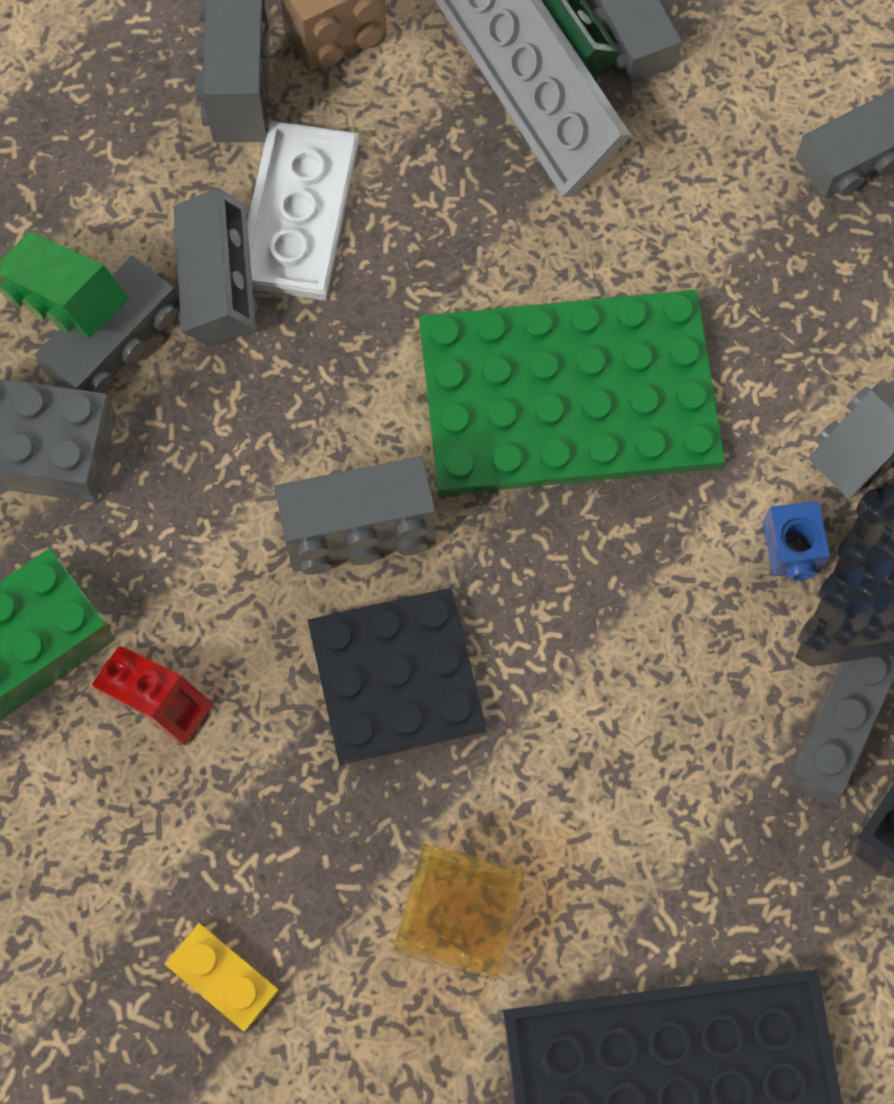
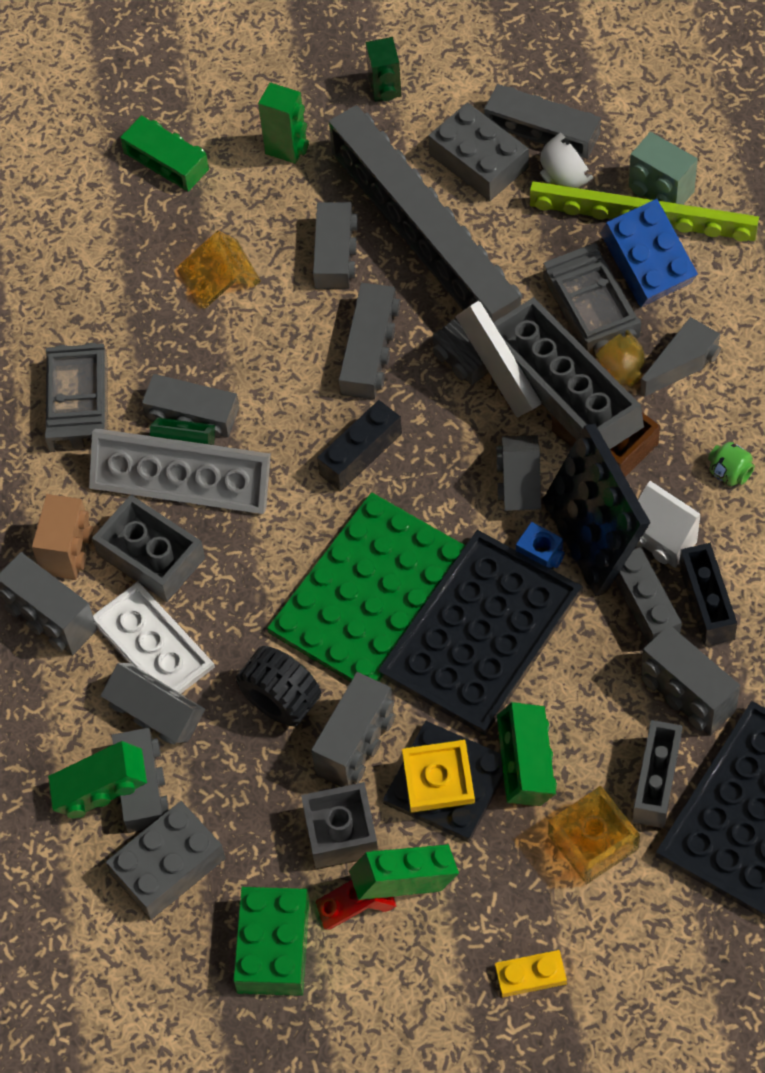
camera: 45 degrees left, 10 degrees down
none -> dark grey brick [92,495,205,602]
none -> black tyre [235,646,322,726]
none -> flat silver brick [301,782,378,868]
none -> black brick [317,400,402,492]
none -> green brick [349,844,459,900]
none -> black plate [378,530,582,736]
none -> yellow plate [402,740,475,812]
none -> green brick [497,702,557,806]
none -> dark grey brick [633,720,683,828]
none -> dark grey brick [641,625,740,736]

